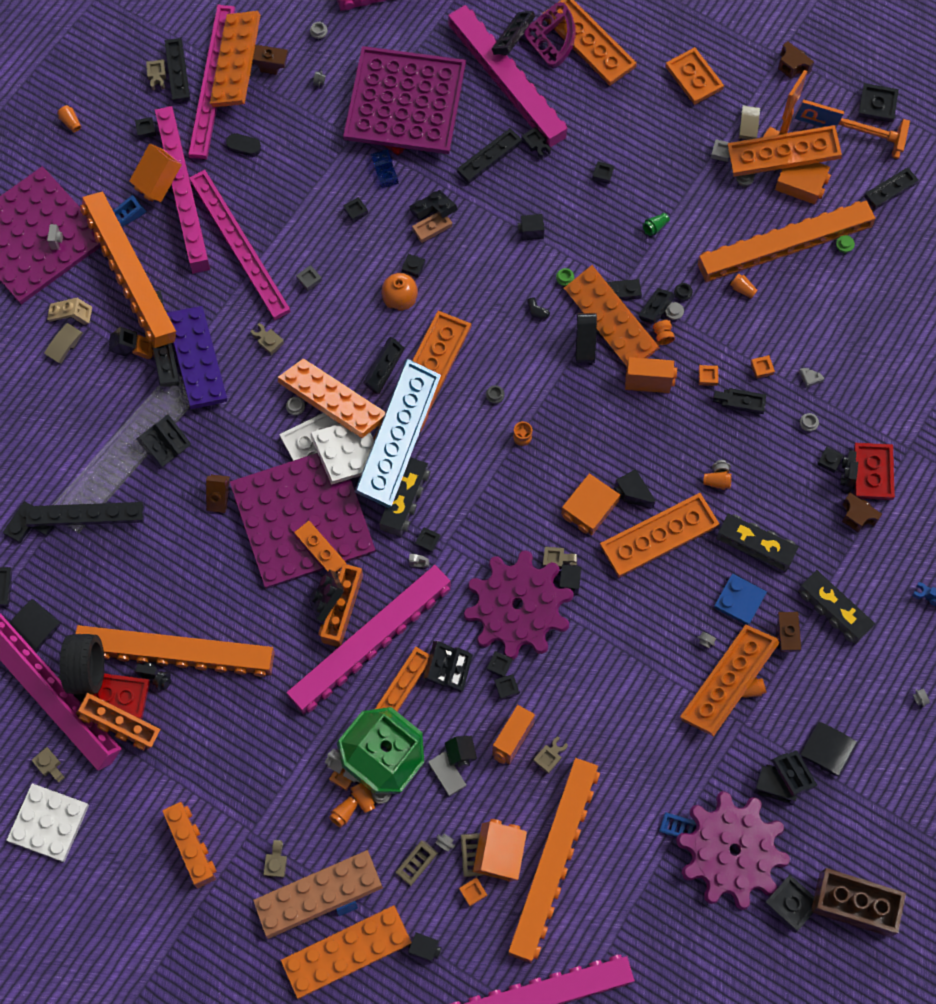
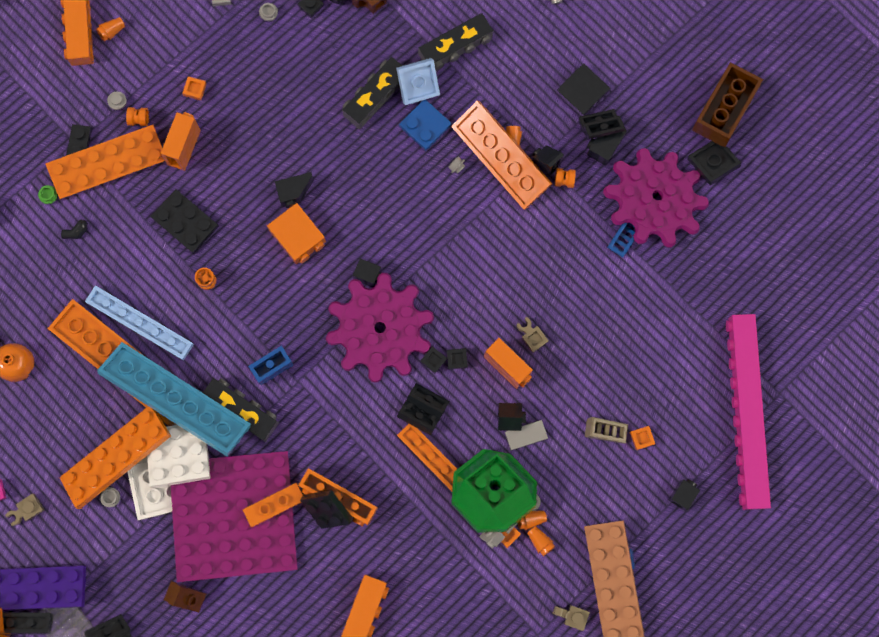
camera: 80 degrees left, 10 degrees up
orange plate [281,905,412,1000] -> none
dark pink brick [287,565,451,714] -> none
black plate [363,337,405,394] -> none
dark tan slope [395,840,438,886] -> none
light grey tile [409,554,429,568] -> none
black plate [415,527,441,554] -> none
light grey plate [435,833,455,852] -> none
orange brick [473,819,527,882] -> none
dark grey plate [486,385,505,404] -> none
orange brick [508,758,600,963] -> none
dark tan plate [543,547,577,569] -> none
black piece [576,313,597,363] -> none
orange plate [600,493,720,578] -> none
black plate [638,288,674,324] -> none
green cone [642,213,670,236] -> none
black plate [674,283,693,301] -> none
orange cone [703,471,732,490] -> none
black hinge [712,388,767,414] -> none
light grey plate [712,460,731,473] -> none
orange plate [750,355,775,379] -> none
reddish brown brick [776,612,801,652] -> none
none -> light blue plate [85,286,194,361]
none -> black plate [150,189,219,254]
none -> blue brick [248,346,293,386]
none -> light blue plate [396,58,440,105]
none -> black slope [532,145,564,178]
none -> orange wheel [555,168,576,188]

